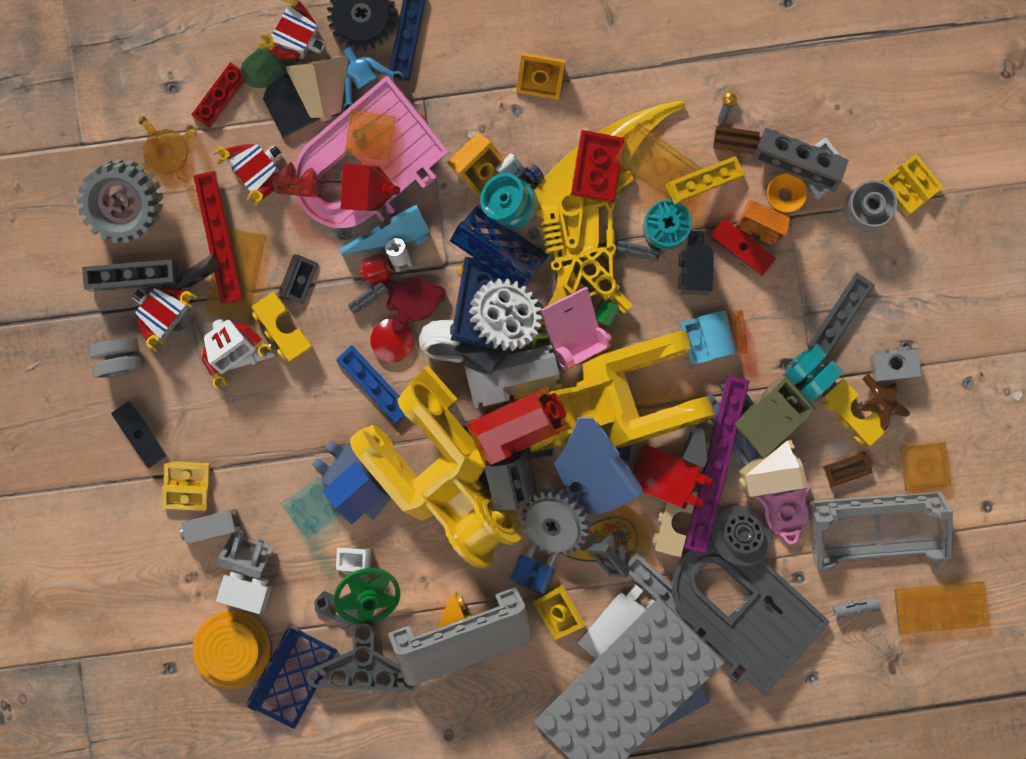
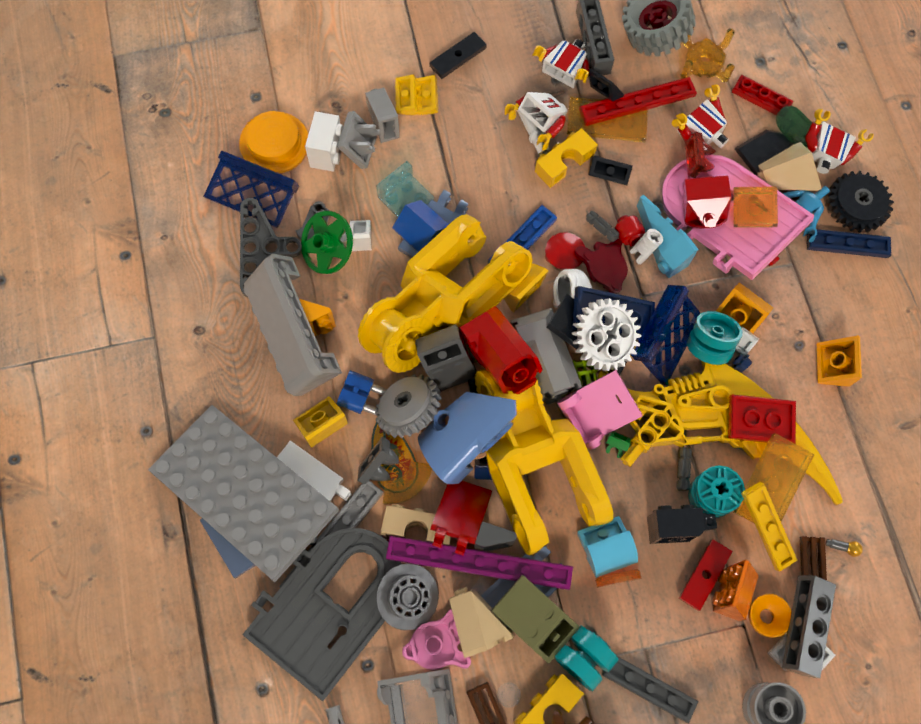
camera: 85 degrees right, 15 degrees down
light grey wheel [88,338,143,378] -> none

